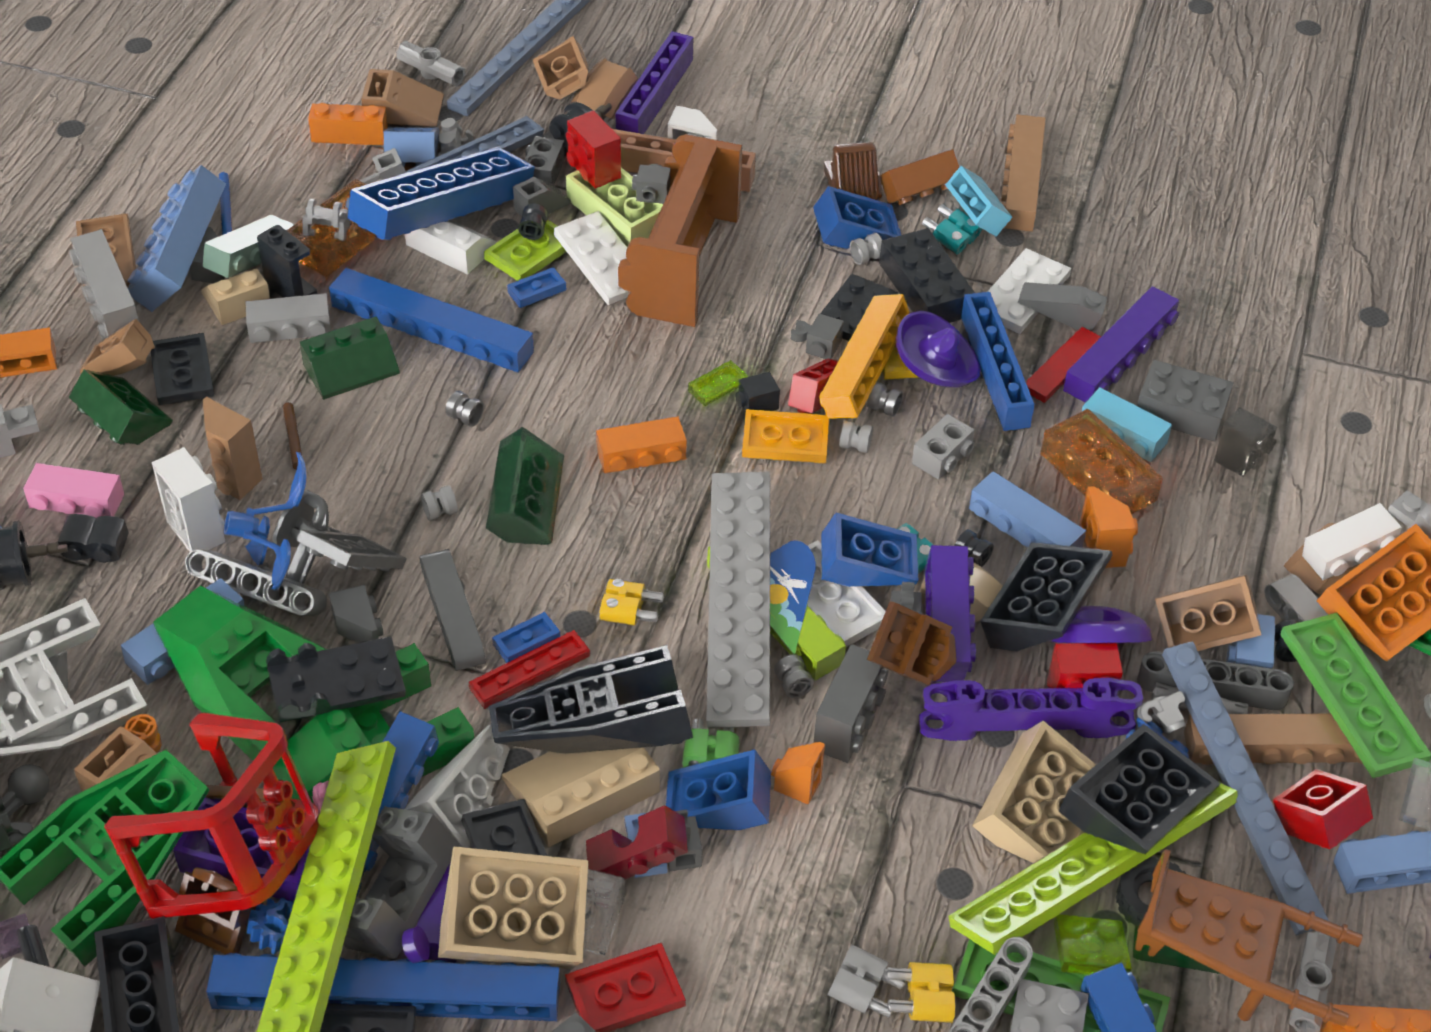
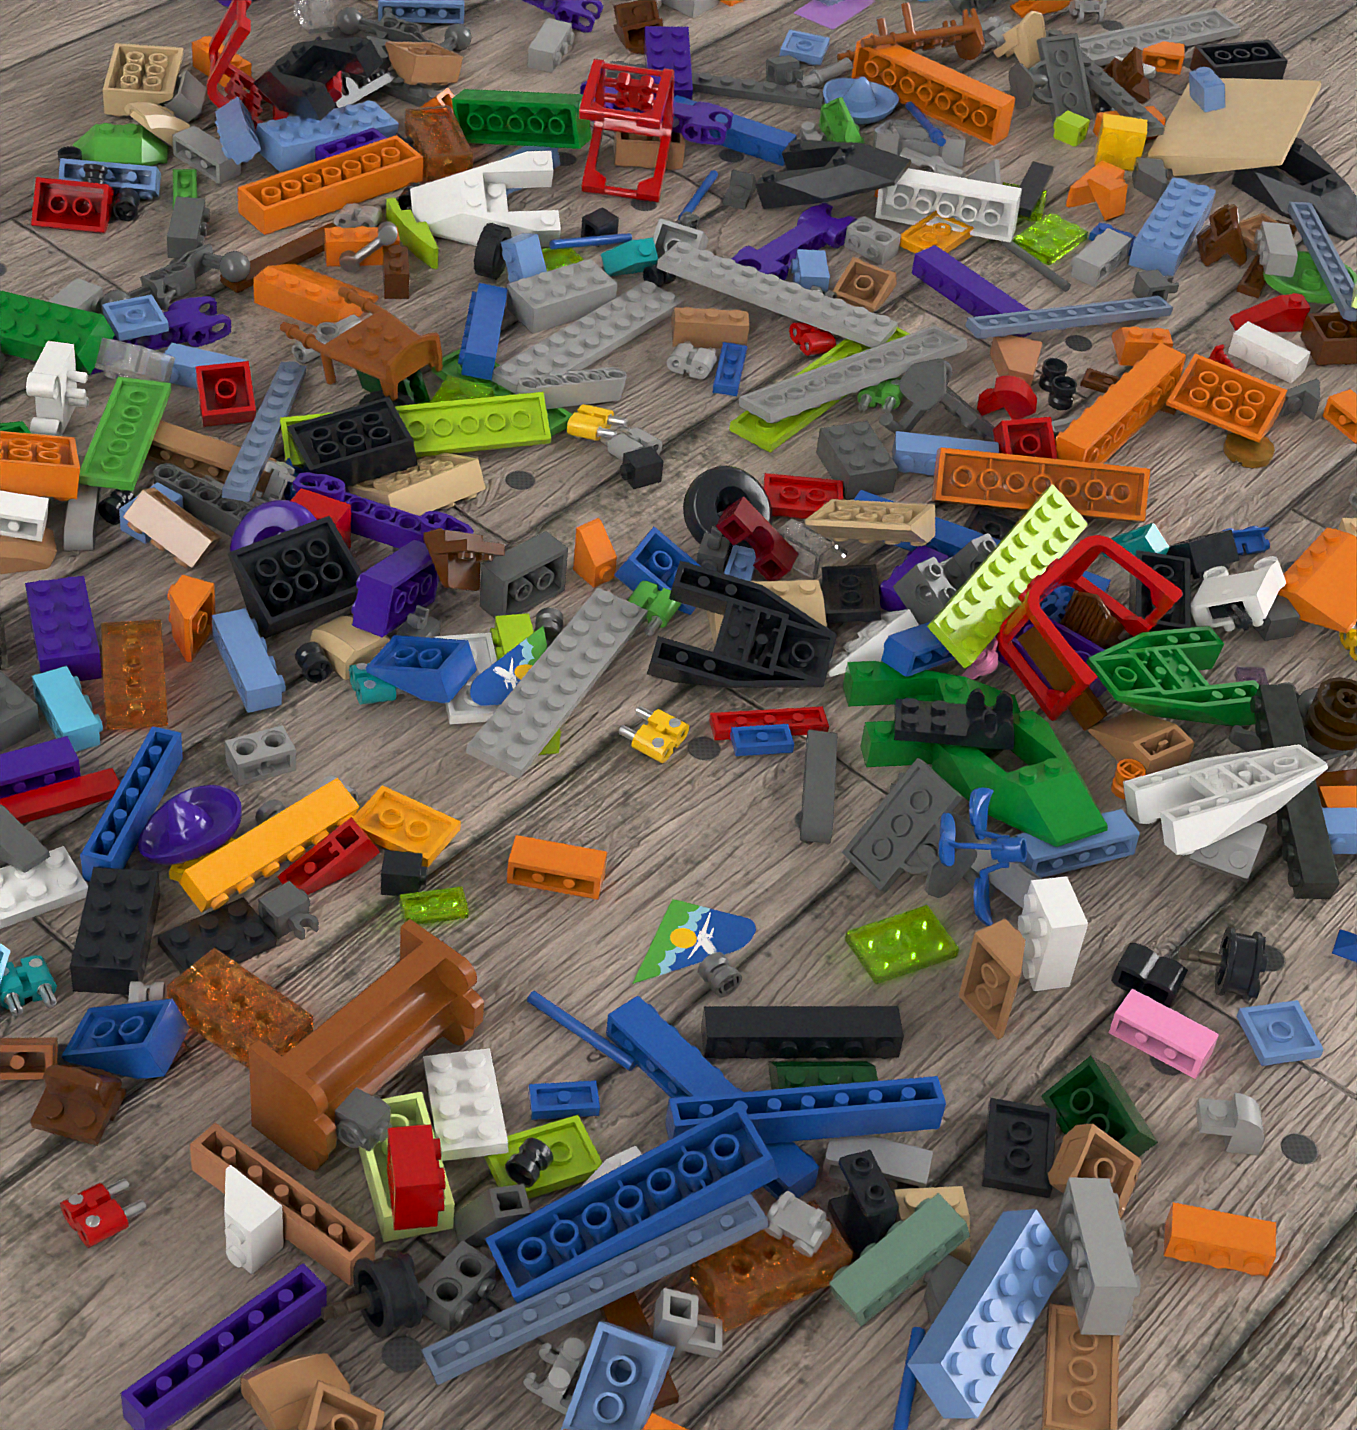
camera: 160 degrees left, 5 degrees down
reddish brown bar [282,402,302,470] -> none
dark purple tile [402,926,430,963] -> none
light grey wheel [421,485,458,521] -> none
clear green slope [486,427,564,545] -> none
none -> dark purple brick [25,576,102,681]
none -> red piece [60,1178,147,1248]
none -> clear orange brick [167,948,313,1069]
none -> blue bar [527,991,637,1071]
none -> black brick [620,446,664,489]
none -> sticker [633,899,756,984]
none -> blue brick [665,1076,946,1144]
none -> black hat [683,466,773,556]
none -> black brick [701,1006,904,1059]
none -> clear neon green plate [845,905,959,984]

